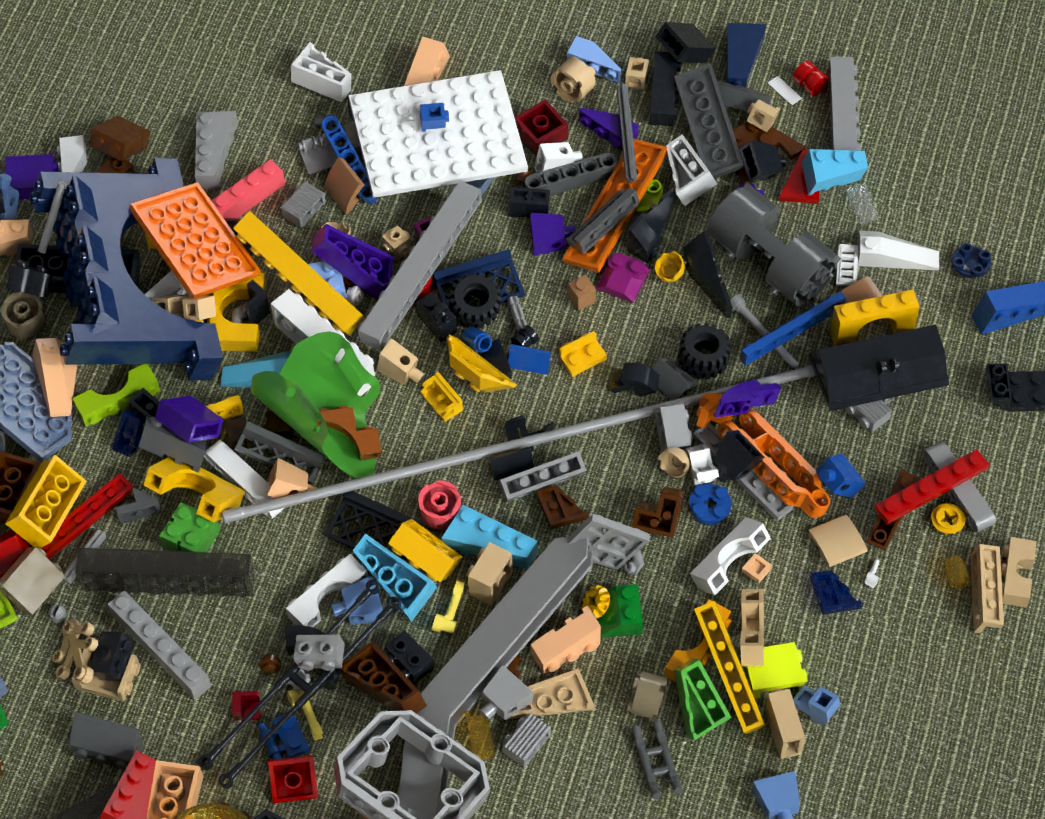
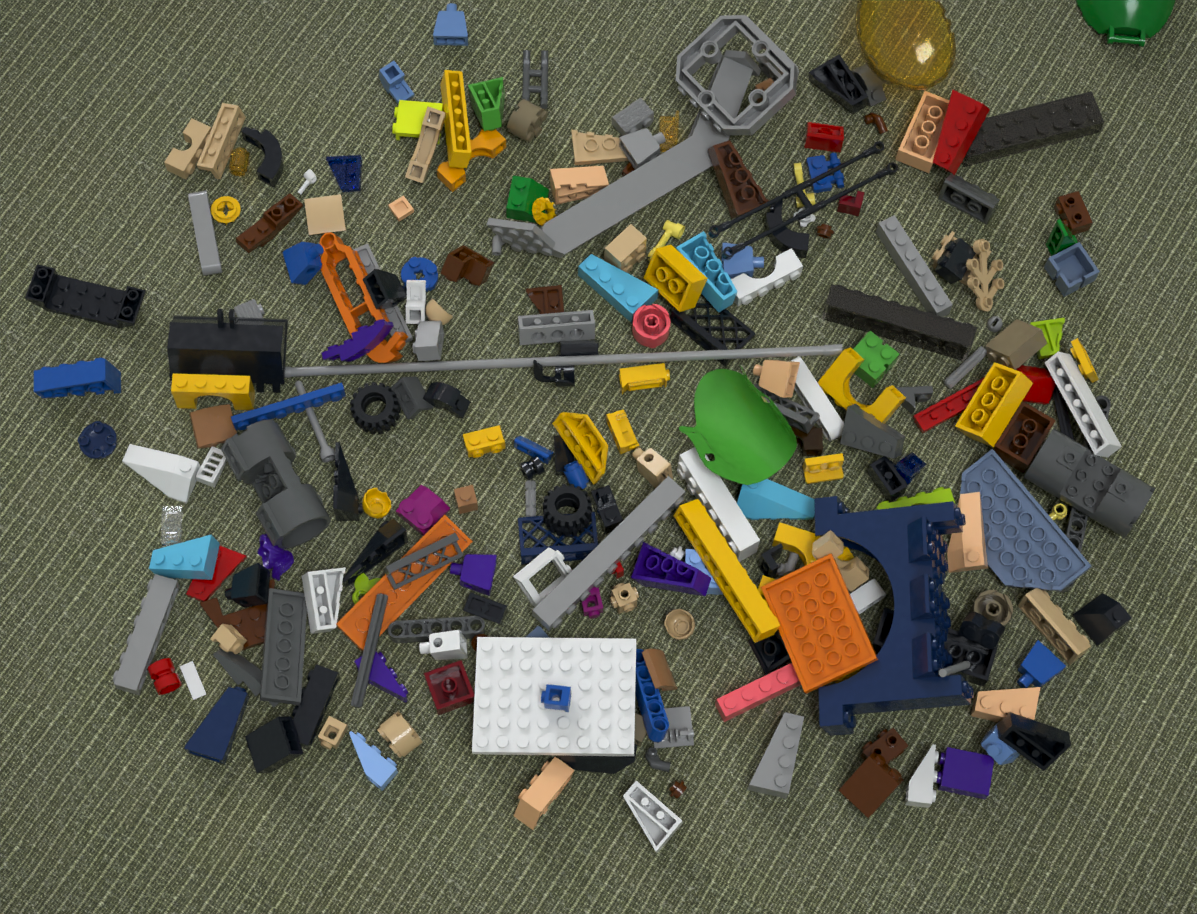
camera: 170 degrees left, 10 degrees up
dark purple brick [155,395,224,443] -> none
light grey brick [281,181,326,228] -> none
light grey brick [293,635,345,671] -> none
dark orange arch [317,405,381,460] -> none
black brick [385,630,434,684] -> none
white arch [690,517,771,595] -> none
tan brick [765,689,805,759] -> none
red plate [874,449,990,525] -> none
none -> black arch [241,126,284,188]
none -> white window [513,547,572,607]
none -> yellow window [619,363,670,395]
none -> reddish brown plate [669,780,687,799]

